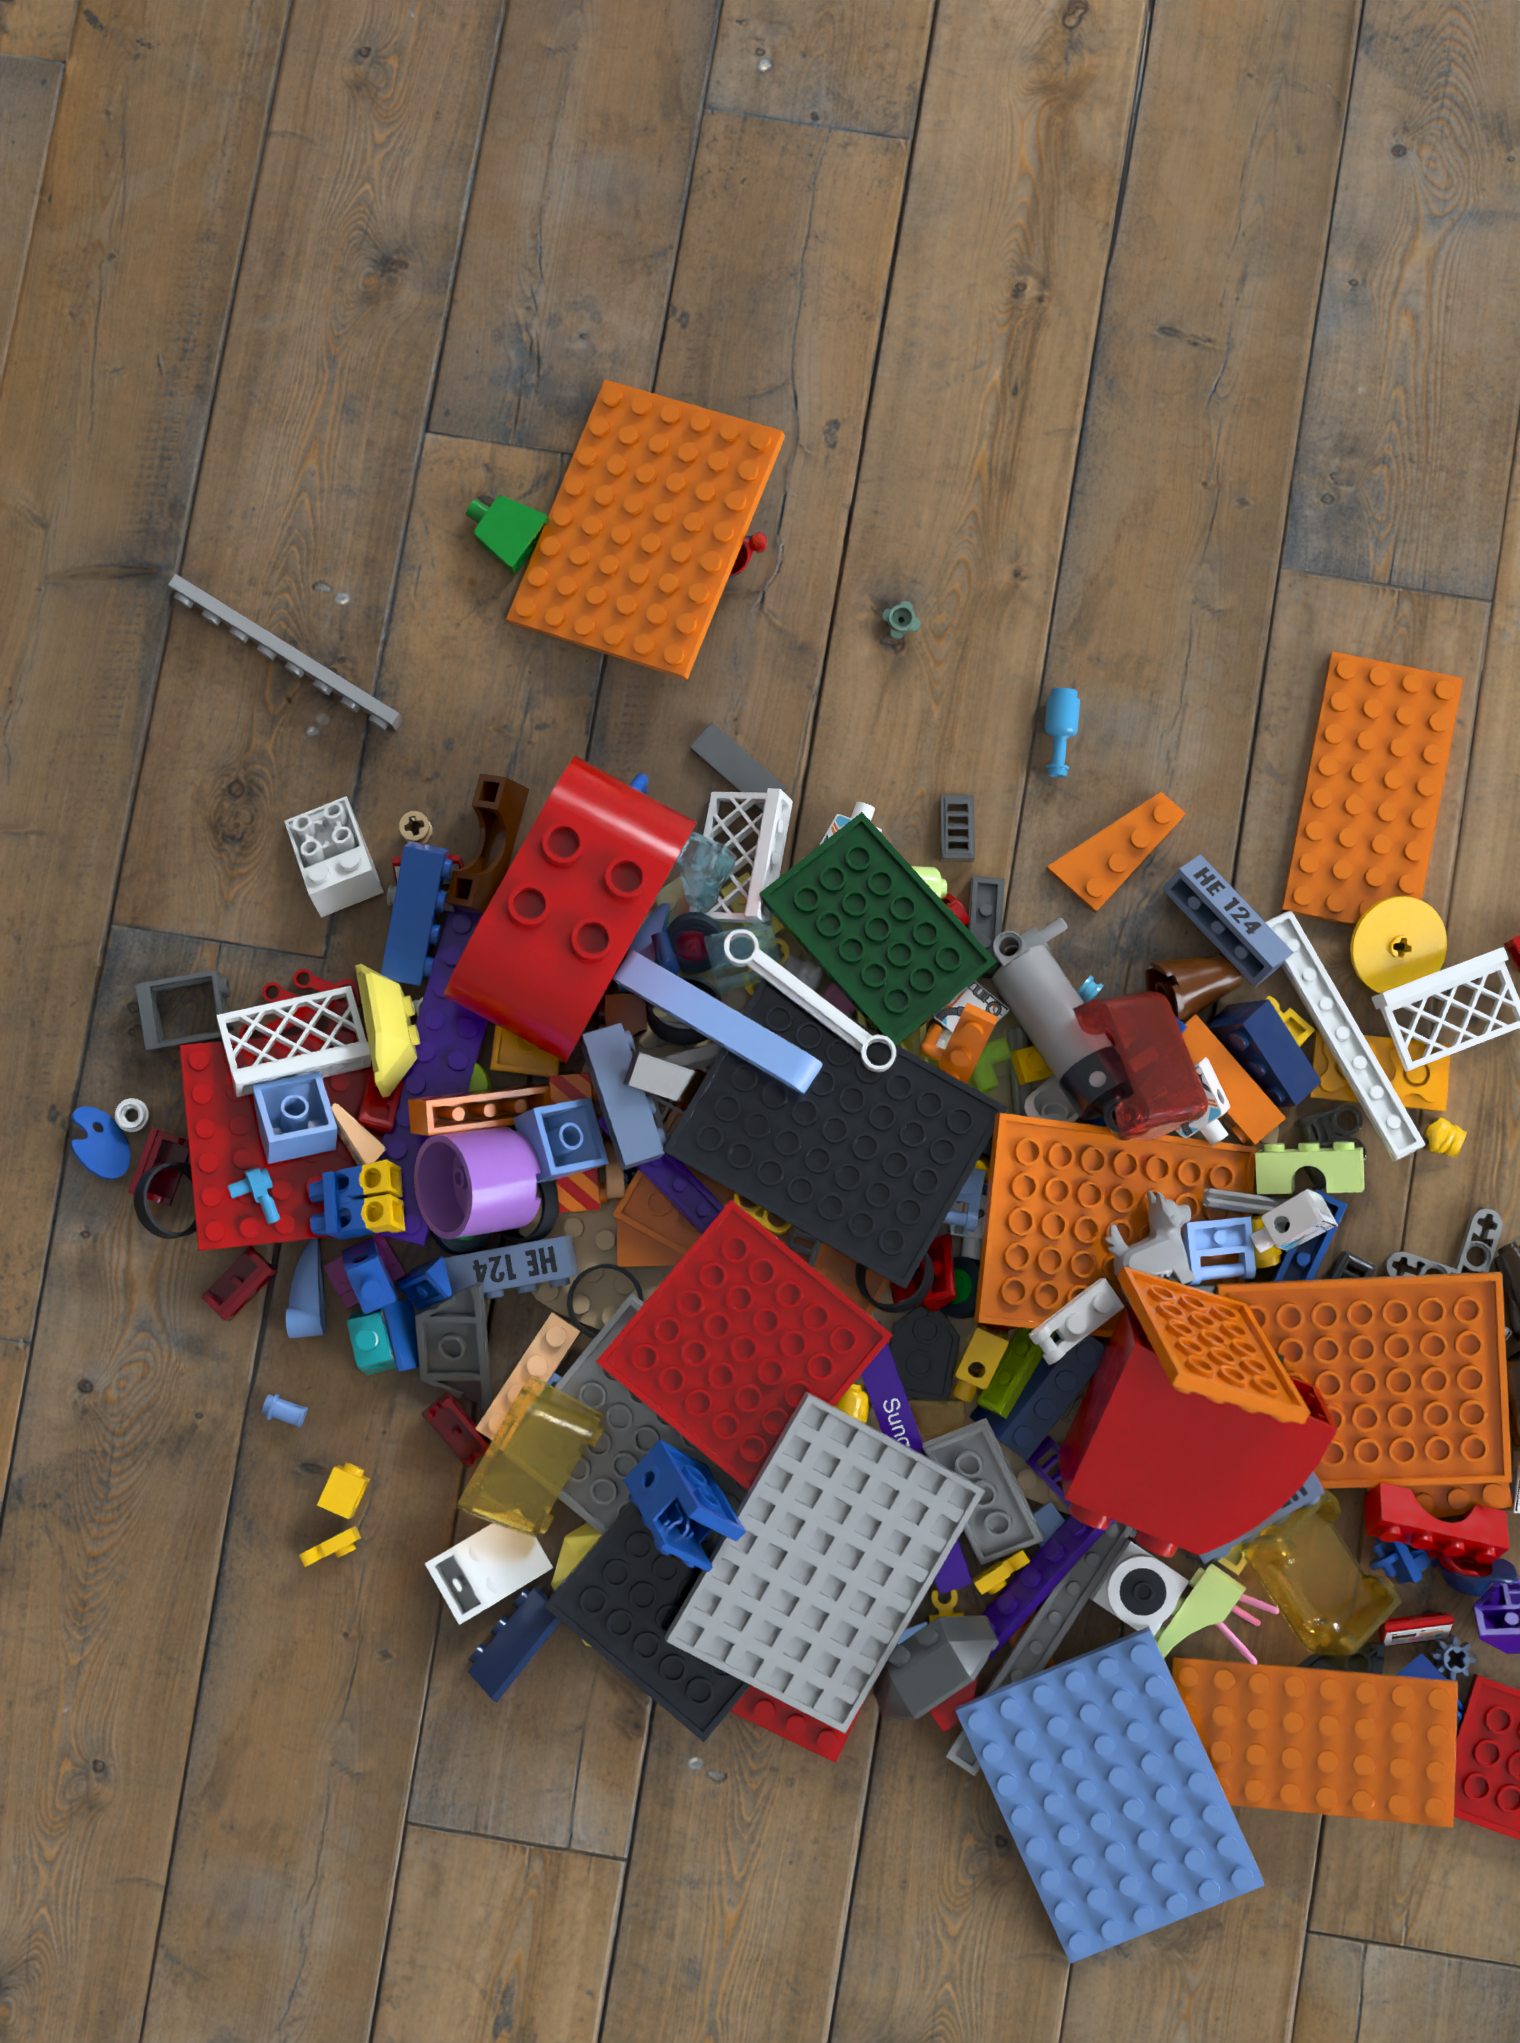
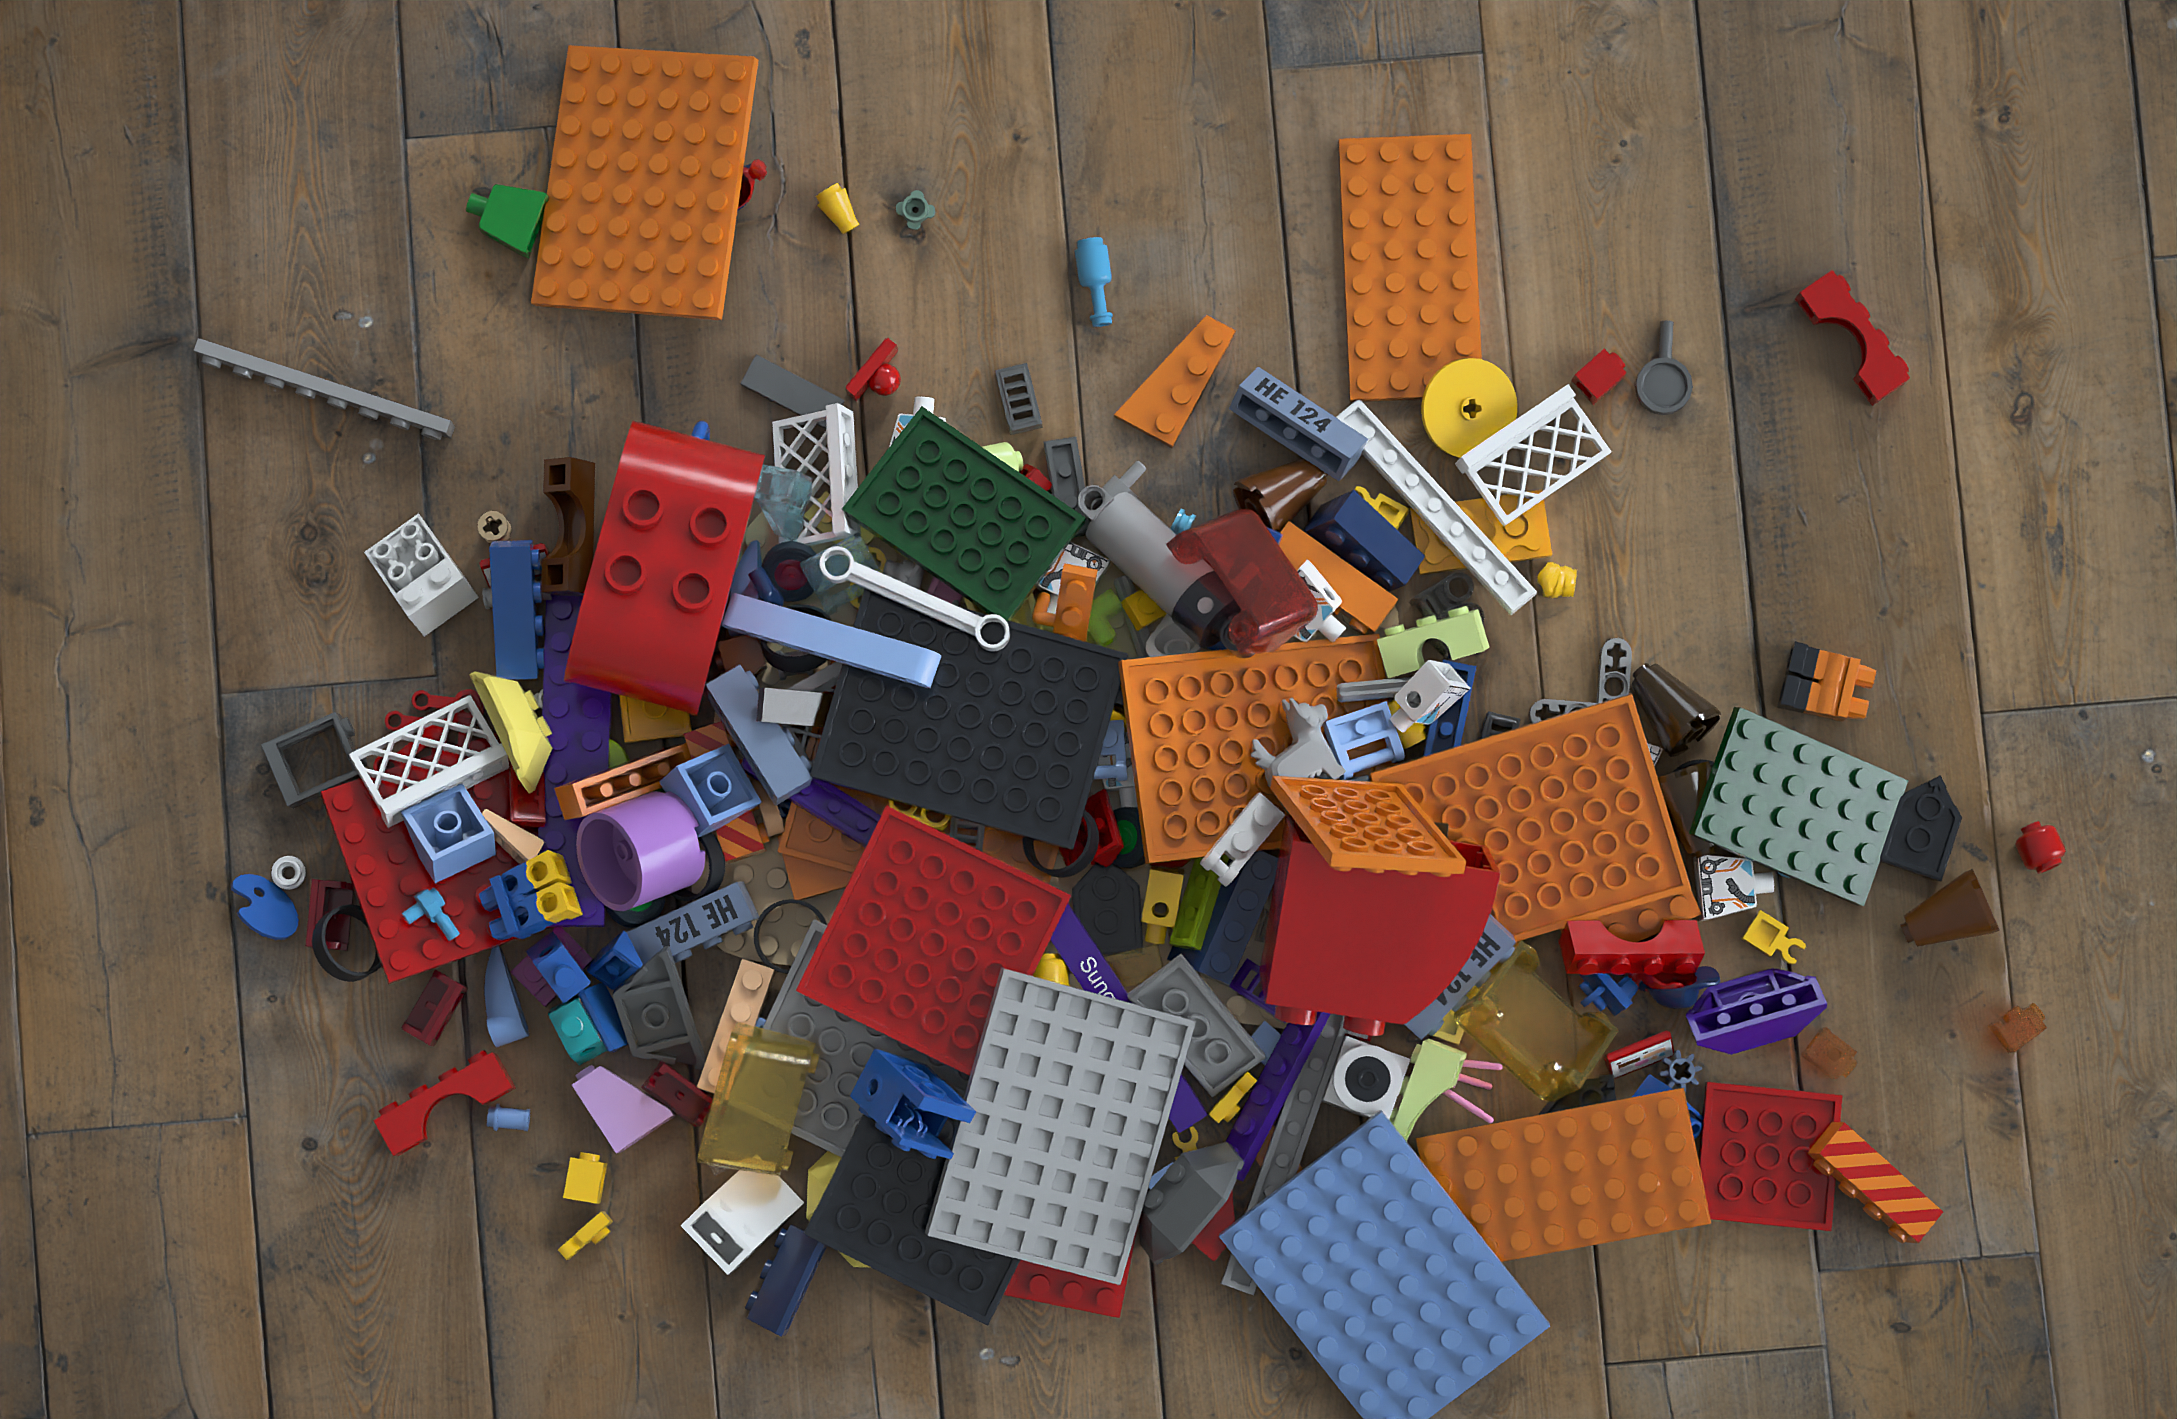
camera: 15 degrees left, 0 degrees up
none -> red arch [373,1050,516,1156]
none -> lavender slope [572,1065,676,1153]
none -> yellow cone [815,183,859,234]
none -> red tile [846,338,901,402]

